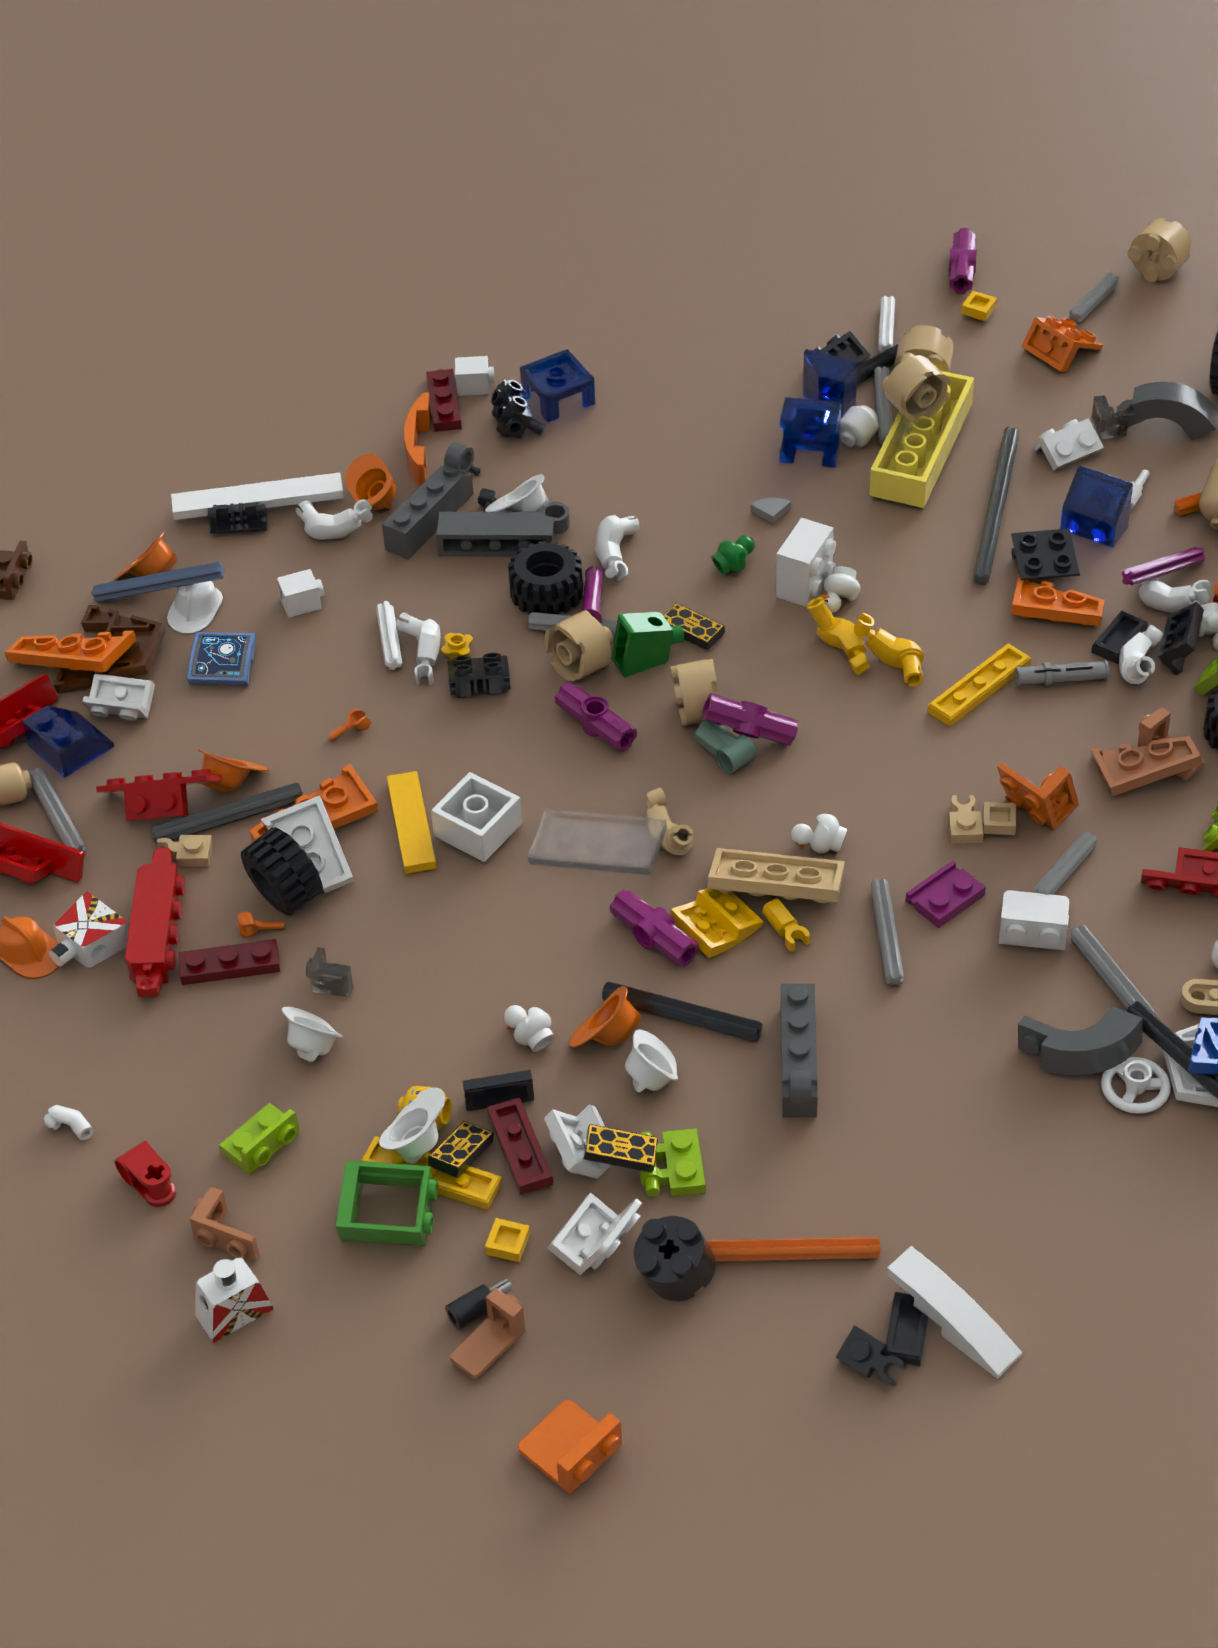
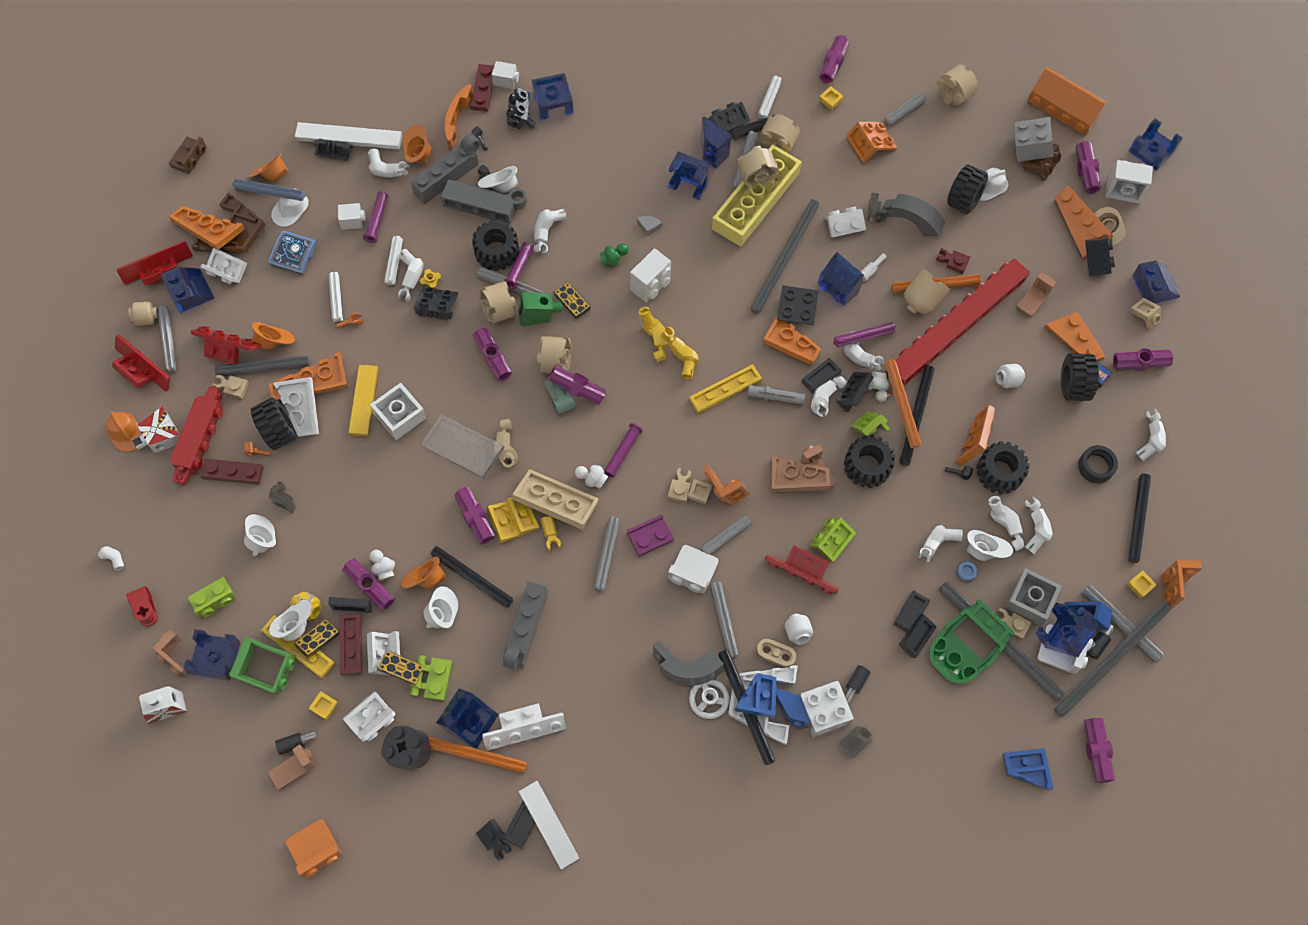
camera: 10 degrees right, 20 degrees up
white animal [819,566,861,613] -> none
white head [837,405,879,447] -> none
none -> clear blue panel [183,629,240,681]
none -> white axle [329,272,343,322]
none -> magenta piece [342,558,395,611]
none -> magenta pin [363,191,389,243]
none -> clear blue slope [436,688,499,749]
none -> white bracket [482,703,566,751]
none -> magenta pin [604,423,643,478]

